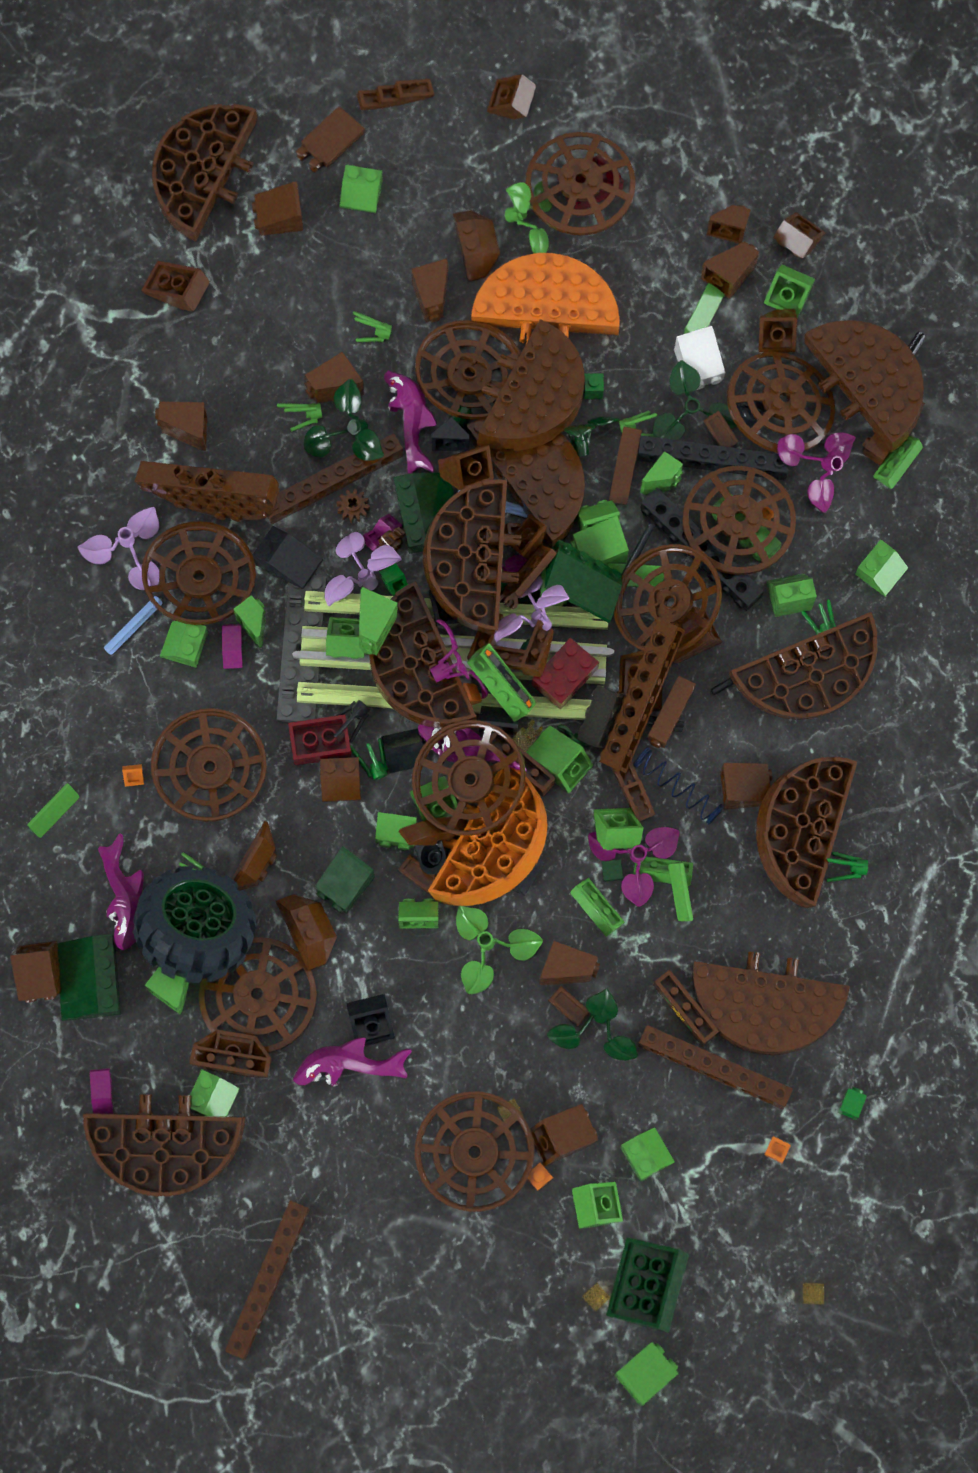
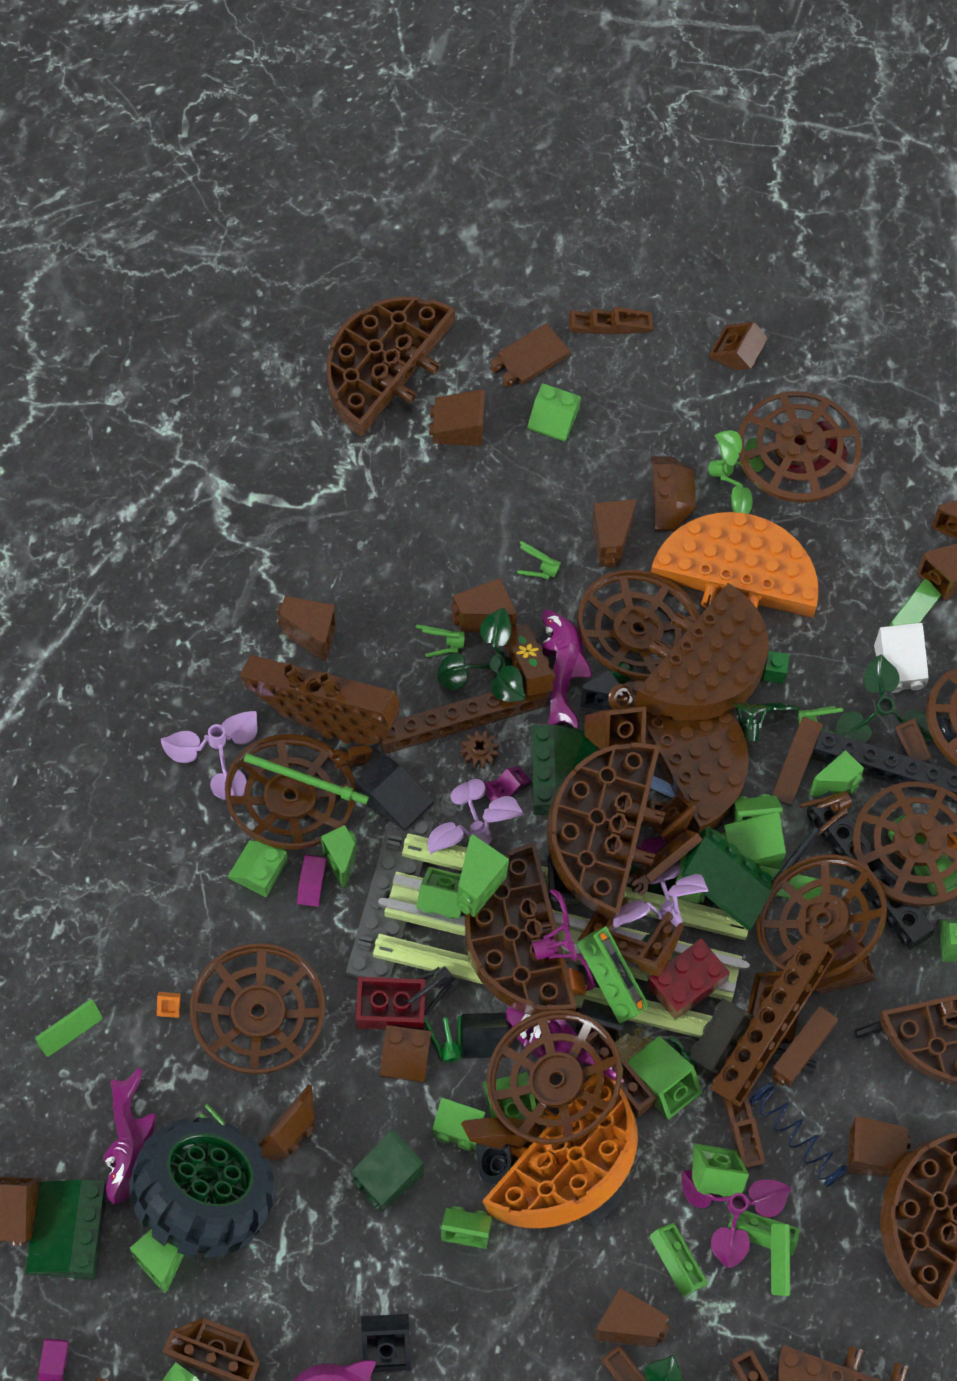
camera: 10 degrees right, 10 degrees down
light blue axle [104,596,163,655] -> none
reddish brown slope [141,261,210,312] -> none
reddish brown dish [199,937,317,1053] -> none
reddish brown wedge [276,894,337,971] -> none
reddish brown gear [378,527,405,551] -> none
green brick [379,563,408,596] -> none
reddish brown tile [398,855,437,894] -> none
bright green plant [456,906,543,994] -> none
dark green tile [601,860,623,882] -> none
none -> bright green bar [244,753,369,805]
none -> reddish brown plate [331,744,372,768]
none -> reddish brown brick [505,624,556,696]
none -> reddish brown hat [608,684,633,709]
none -> reddish brown plant [799,791,852,835]

